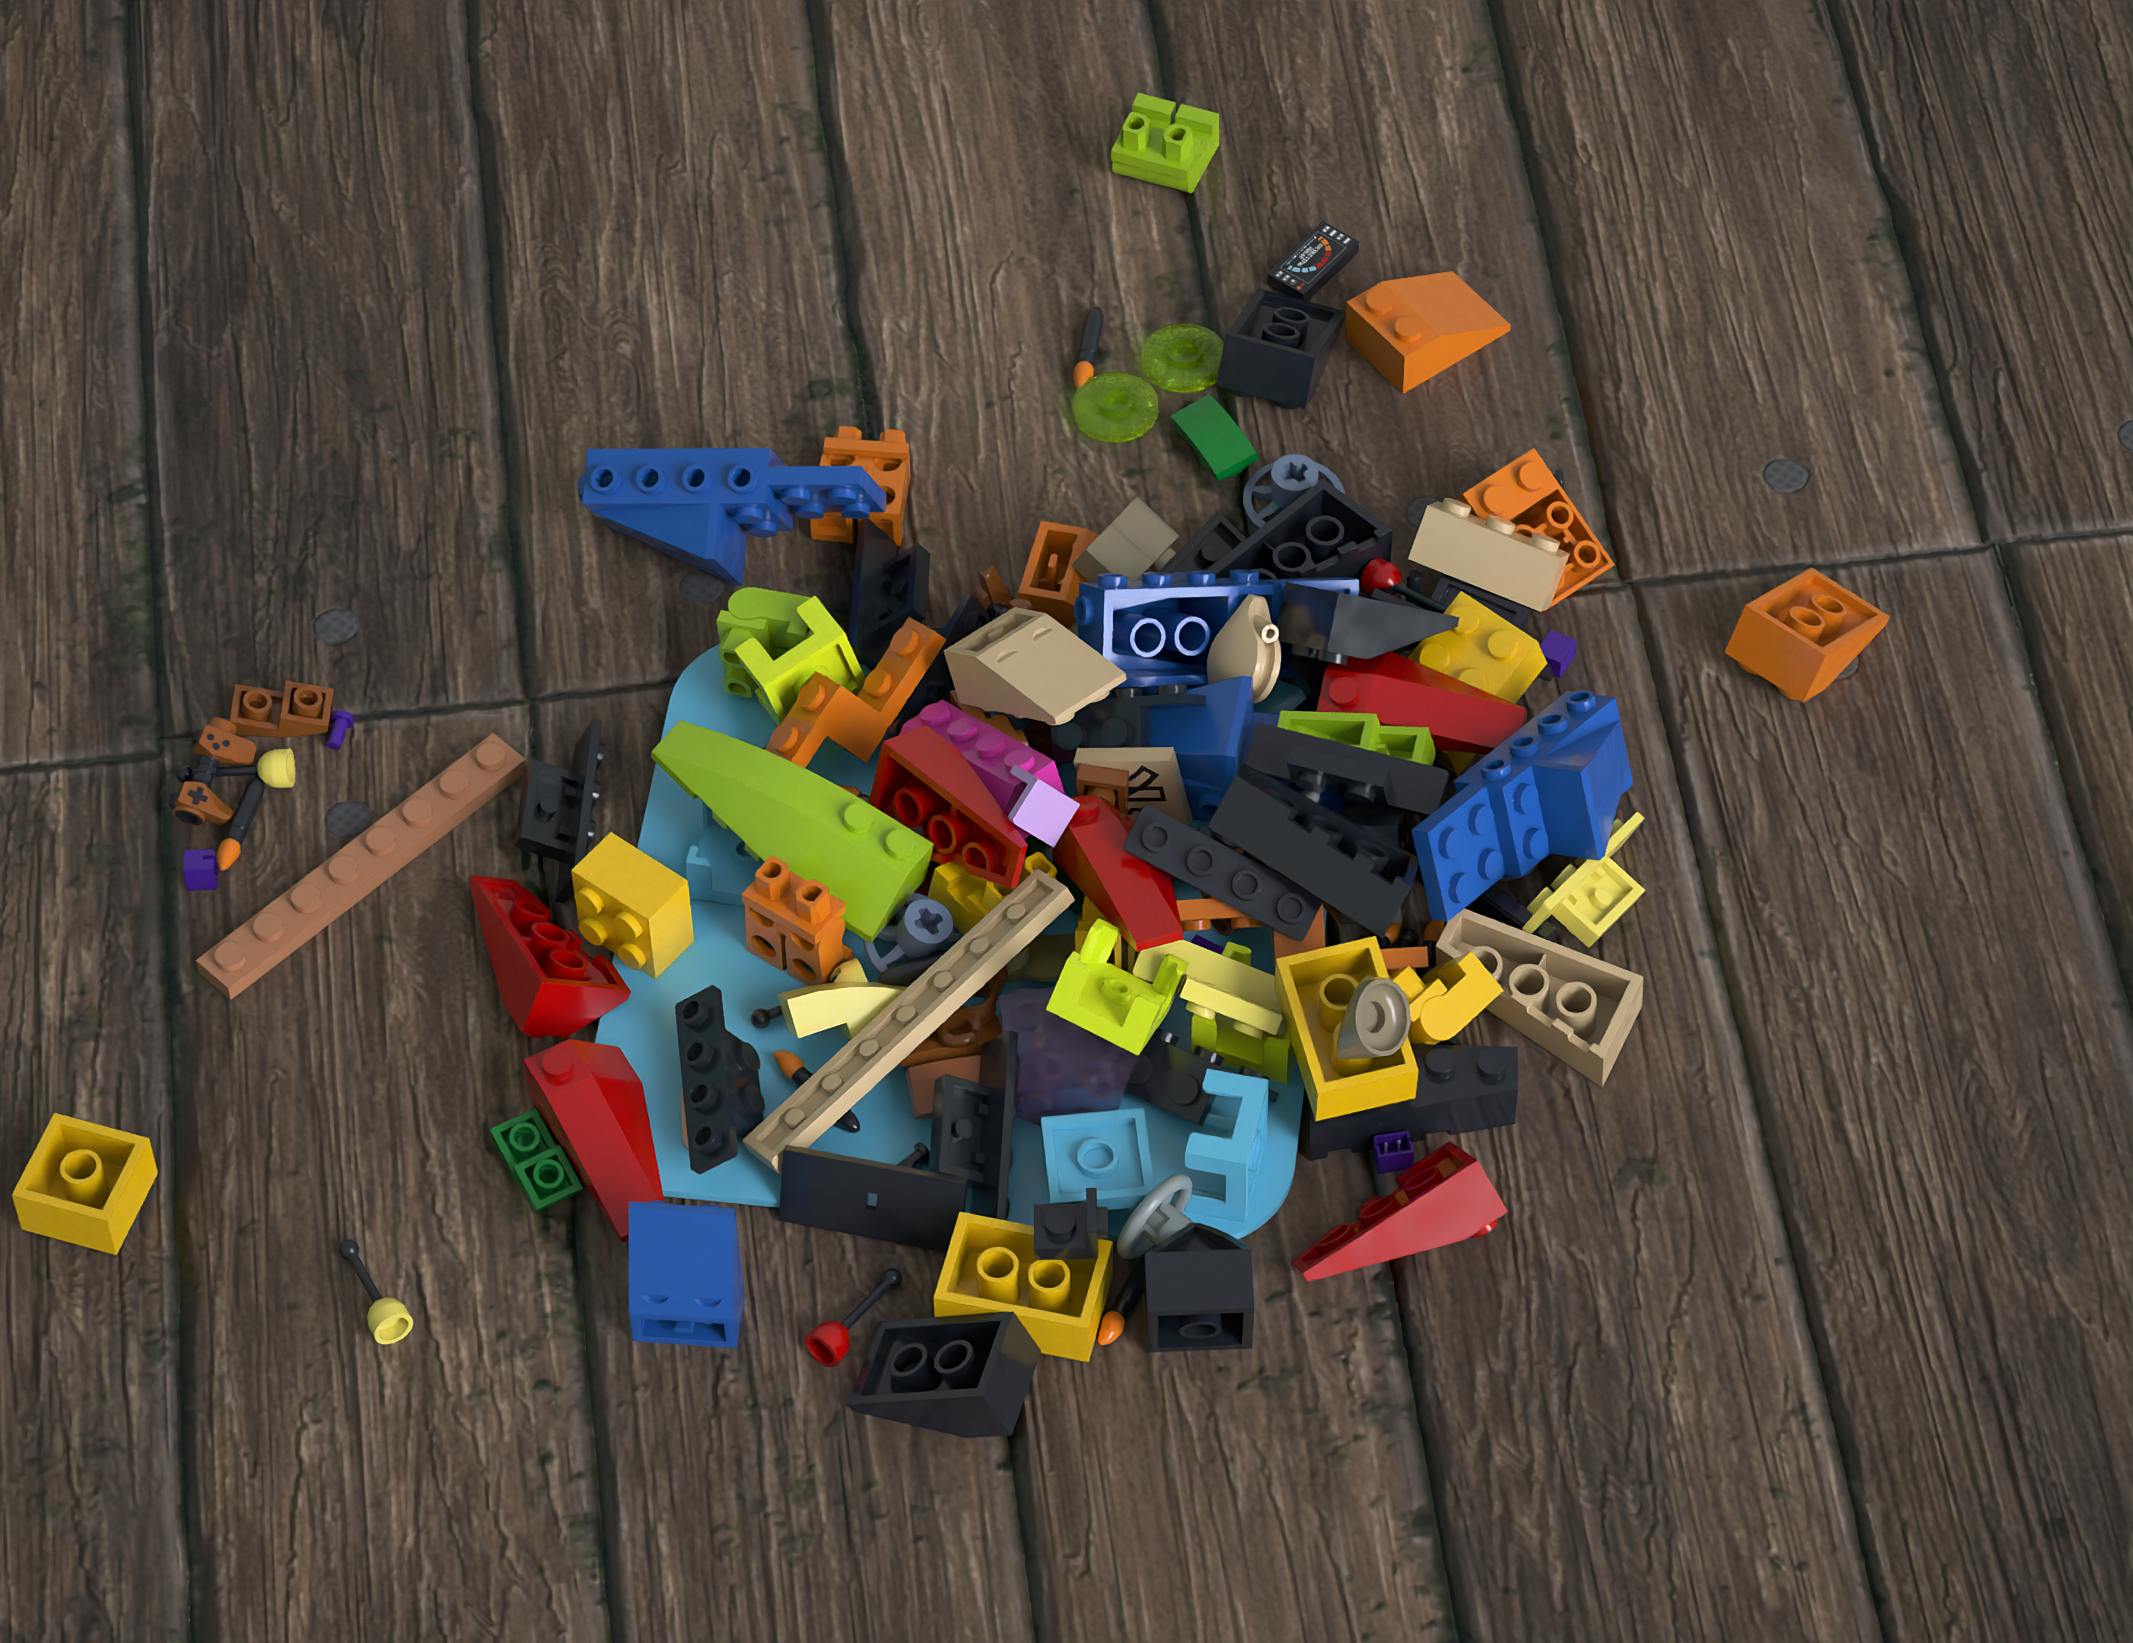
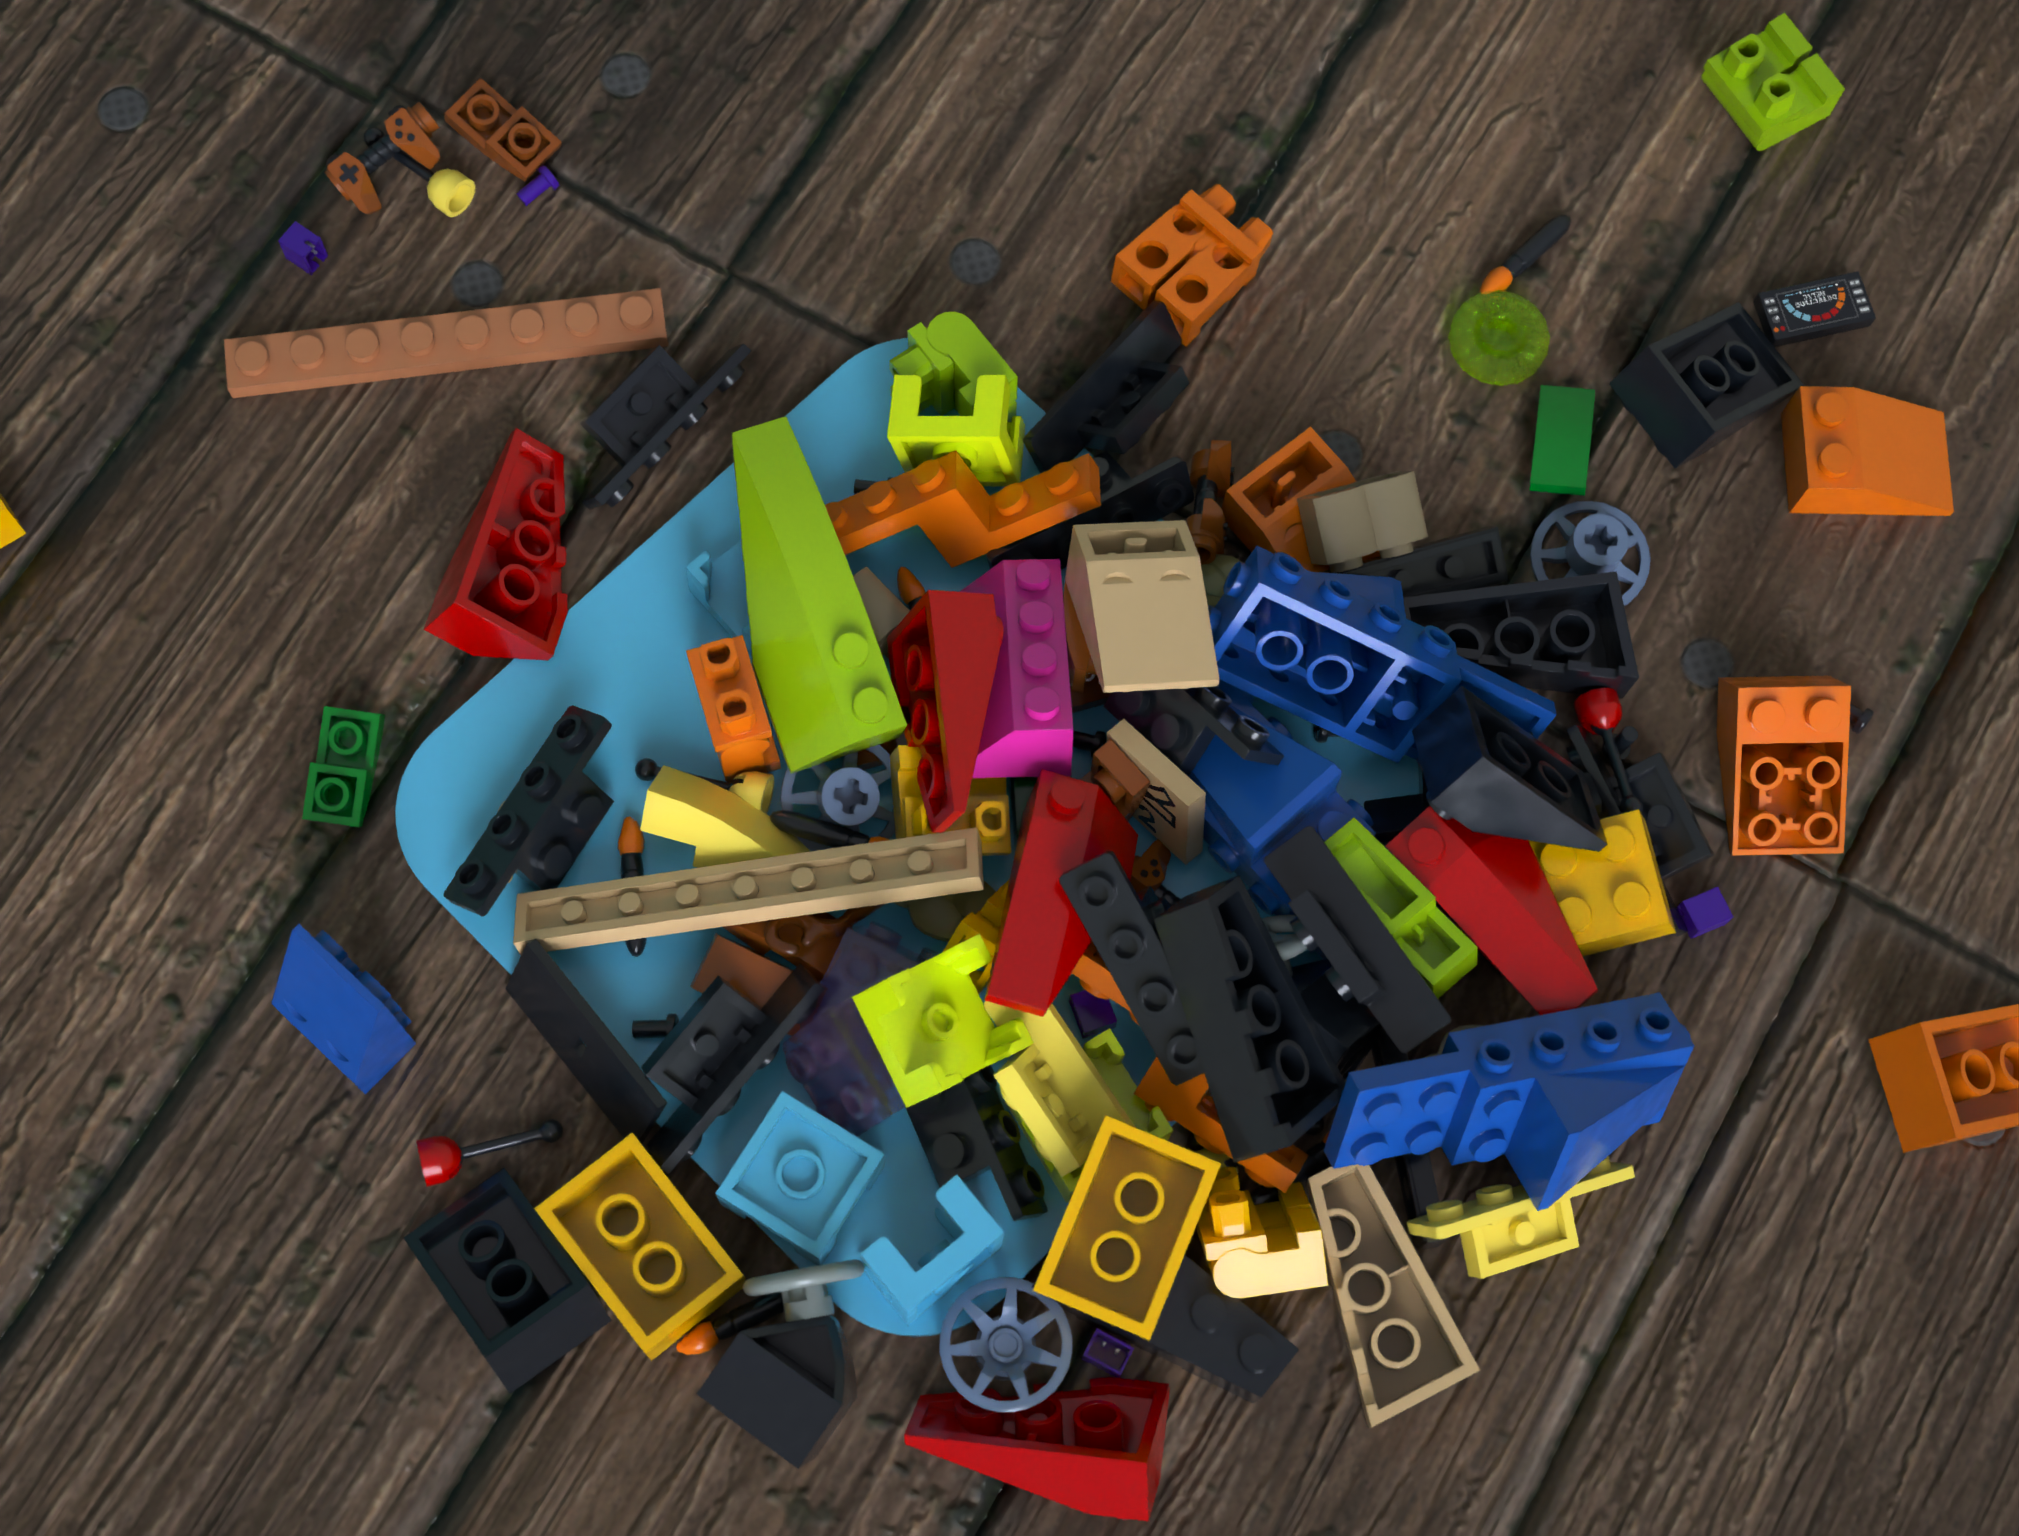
camera: 30 degrees right, 20 degrees up
black piece [216,776,265,871] -> none
light yellow hinge [339,1239,413,1344] -> none
red wedge [523,1039,664,1243] -> none
yellow brick [571,832,695,979] -> none
blue wedge [578,448,887,586] -> none
lavender panel [1008,764,1080,847] -> none
black bracket [1034,1188,1108,1260] -> none
clear neon green wheel [1141,323,1224,393] -> none
tan hat [1207,594,1282,704] -> none
dark tan piece [1336,975,1411,1059] -> none
tan brick [1408,498,1570,612] -> none
none -> sand blue wheel [939,1277,1072,1413]

